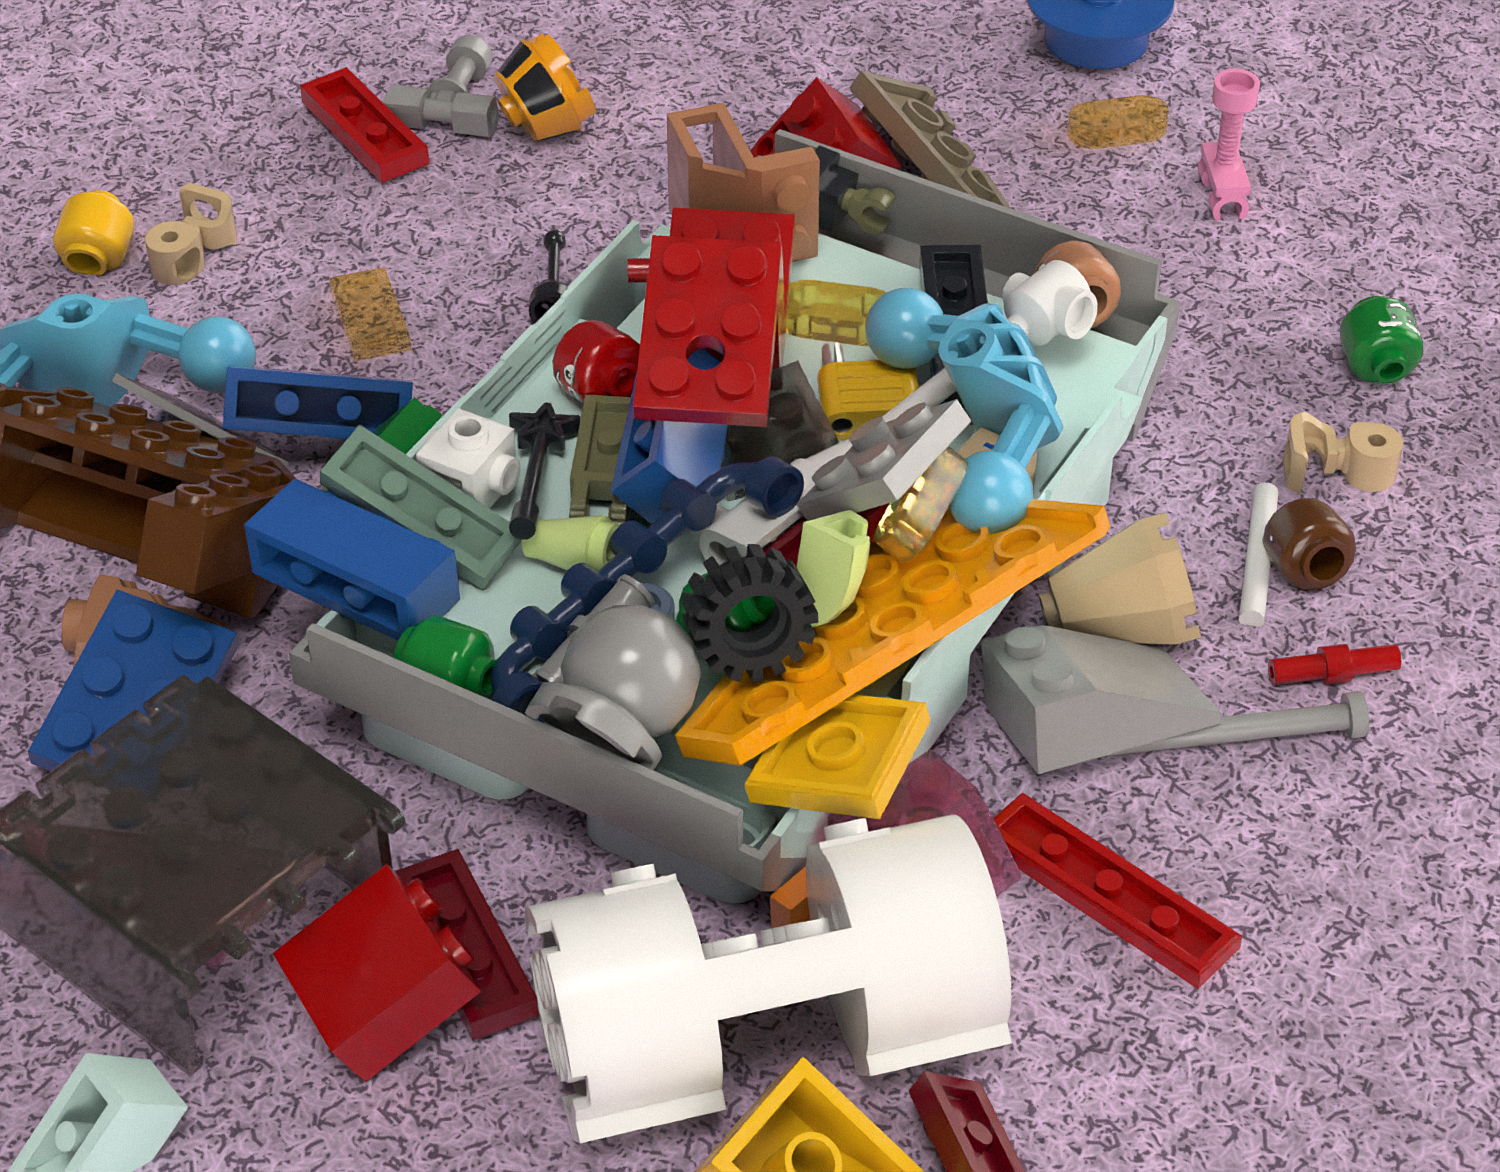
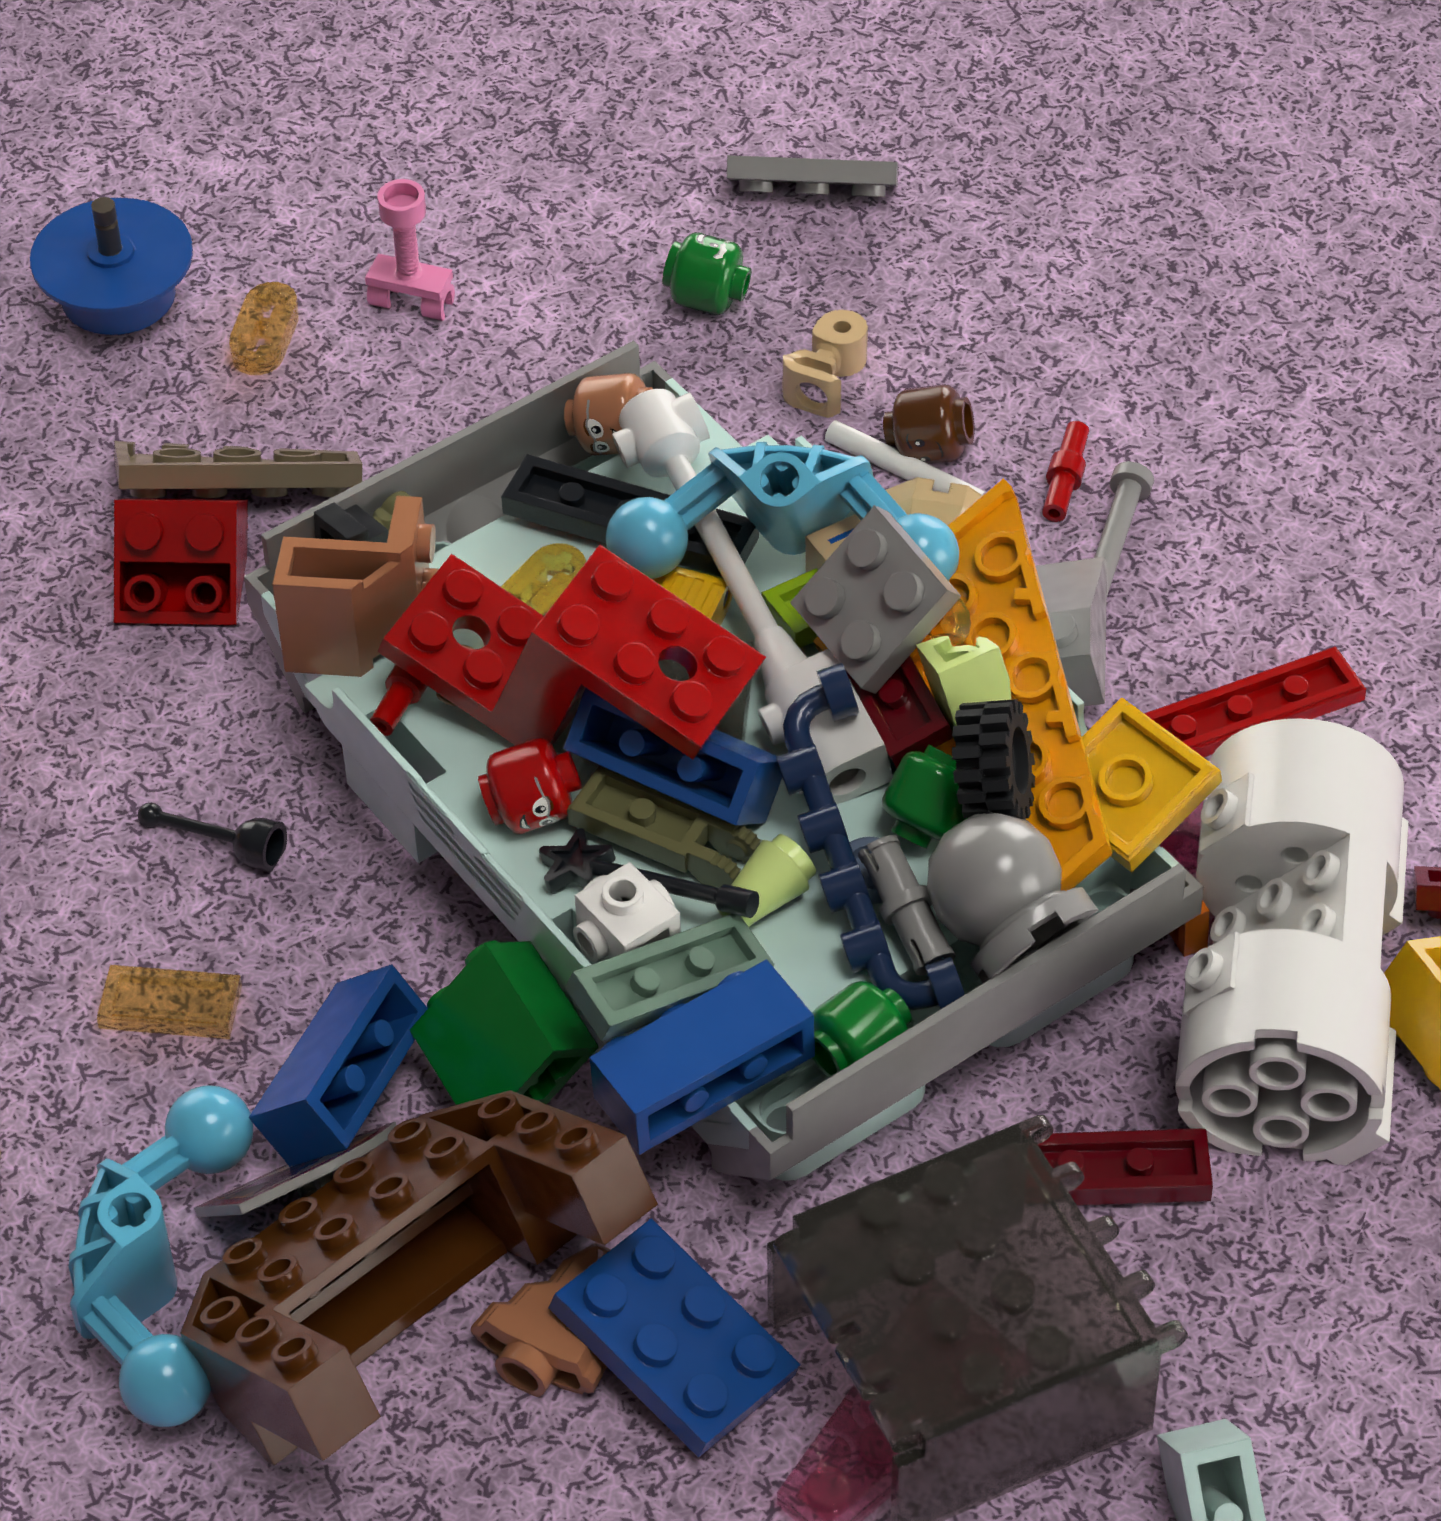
camera: 65 degrees left, 5 degrees up
red brick [272,864,482,1082] -> none

